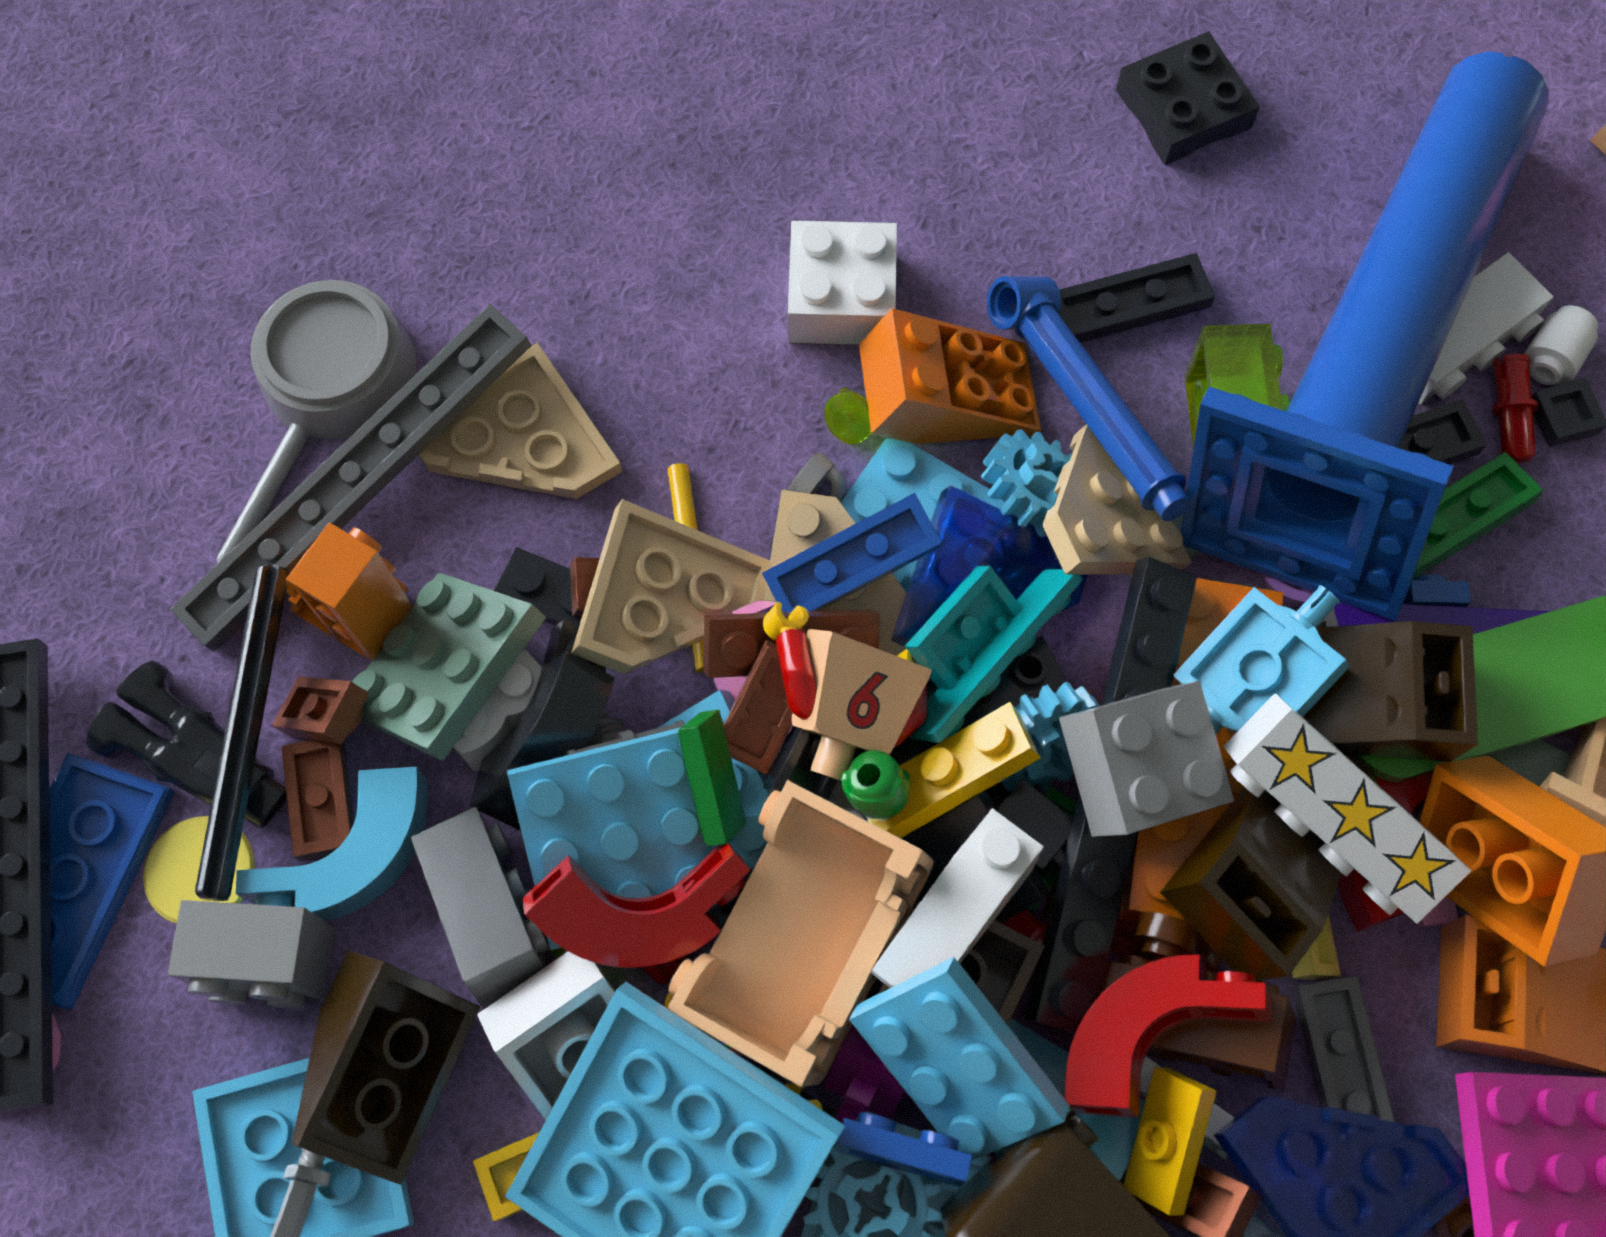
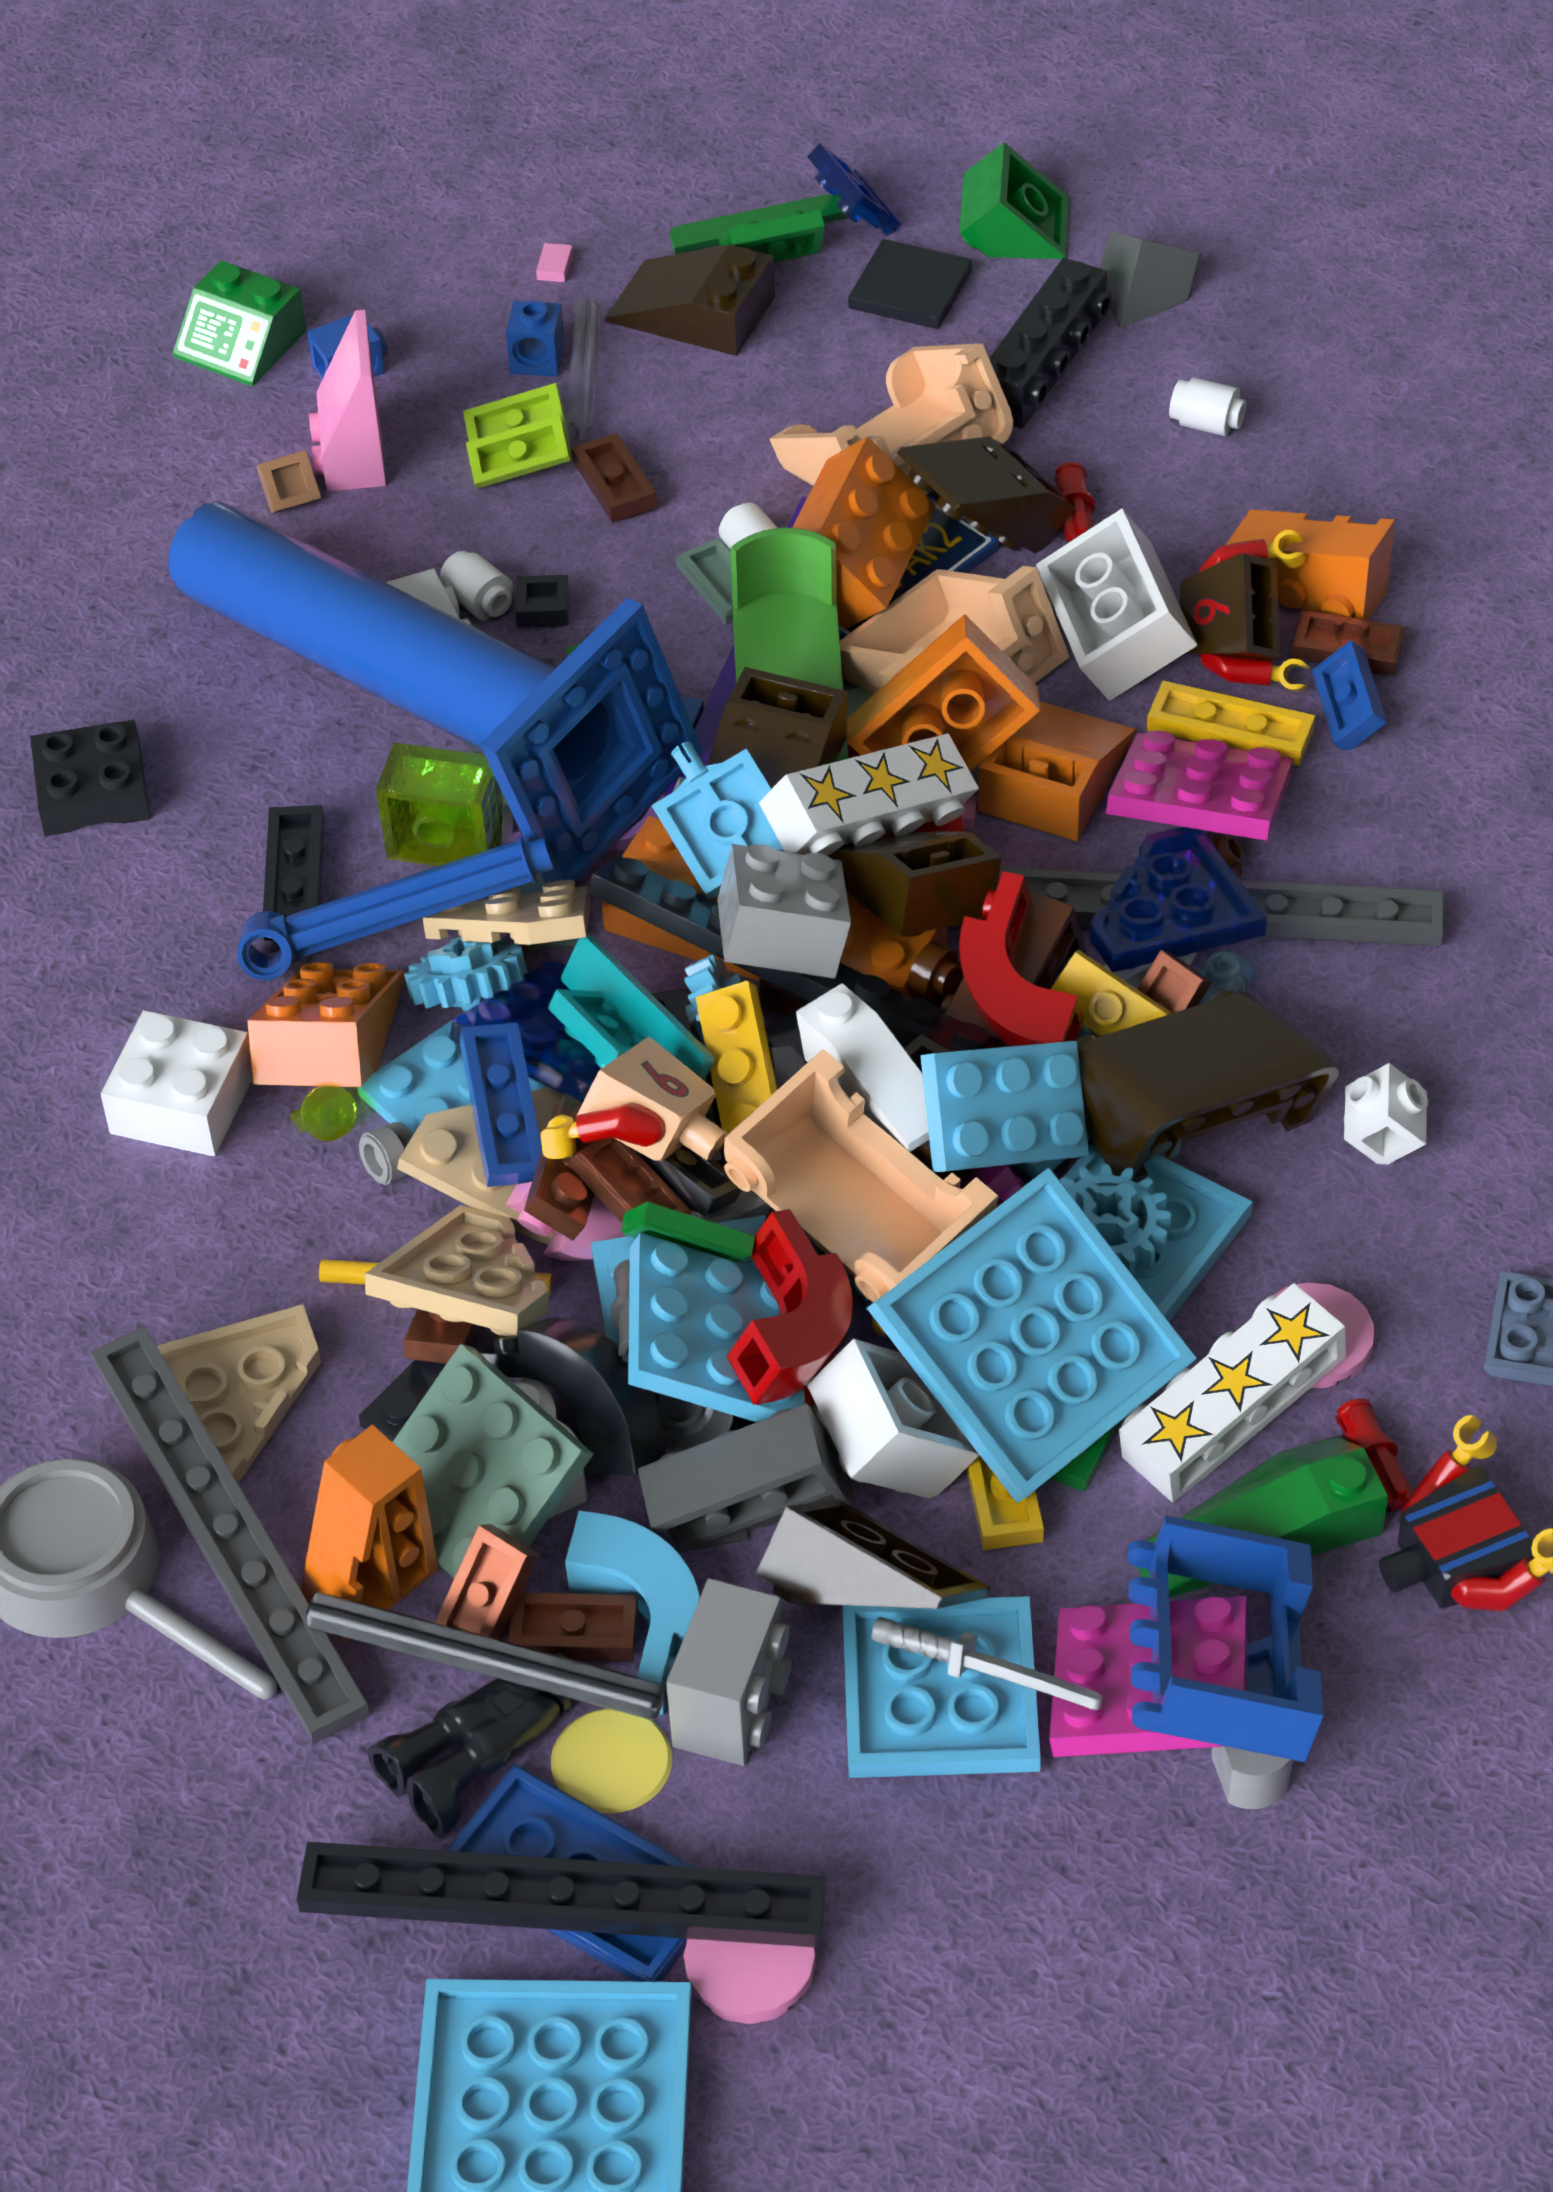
camera: 75 degrees left, 20 degrees down
blue plate [836,1112,972,1187] -> none
green piece [841,750,910,820] -> none
red axle [1492,354,1538,463] -> none

